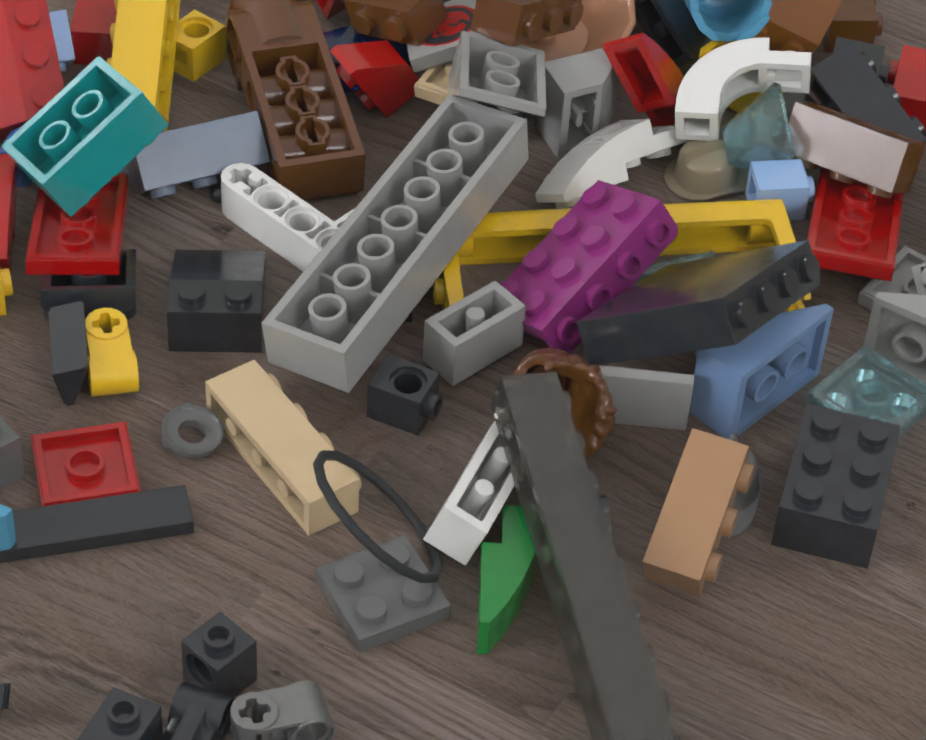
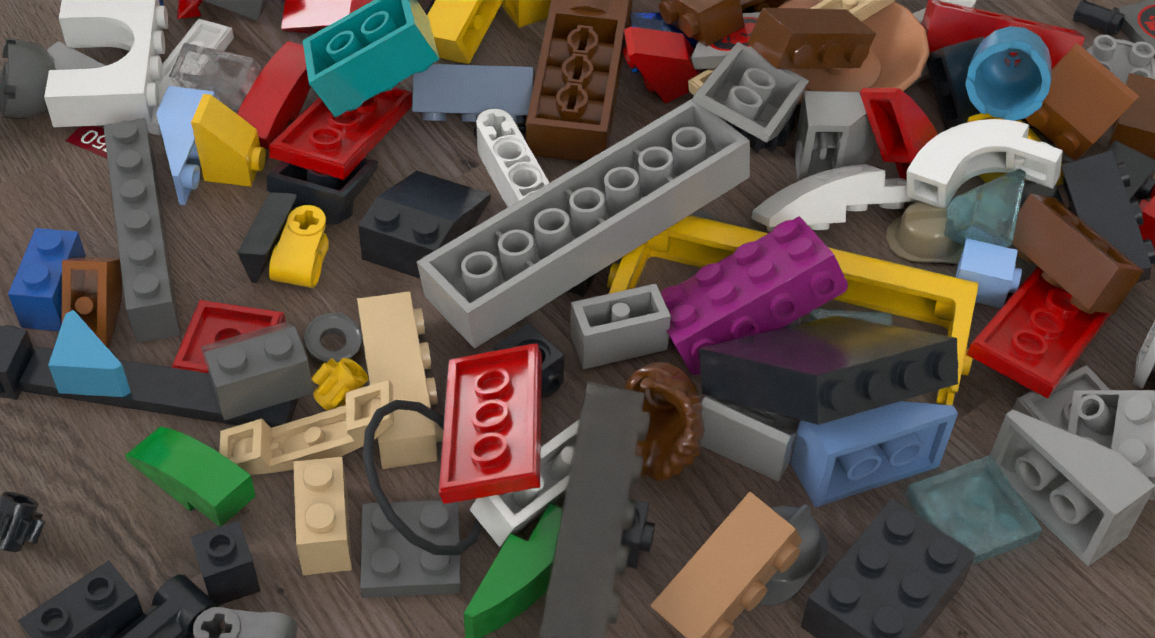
camera: 25 degrees right, 5 degrees up
none -> green slope [125,426,256,527]
none -> dark grey slope [200,321,314,420]
none -> tan slope [219,380,394,475]
none -> tan brick [293,457,352,575]
none -> yellow gear [311,358,369,411]
none -> tile [439,343,542,504]

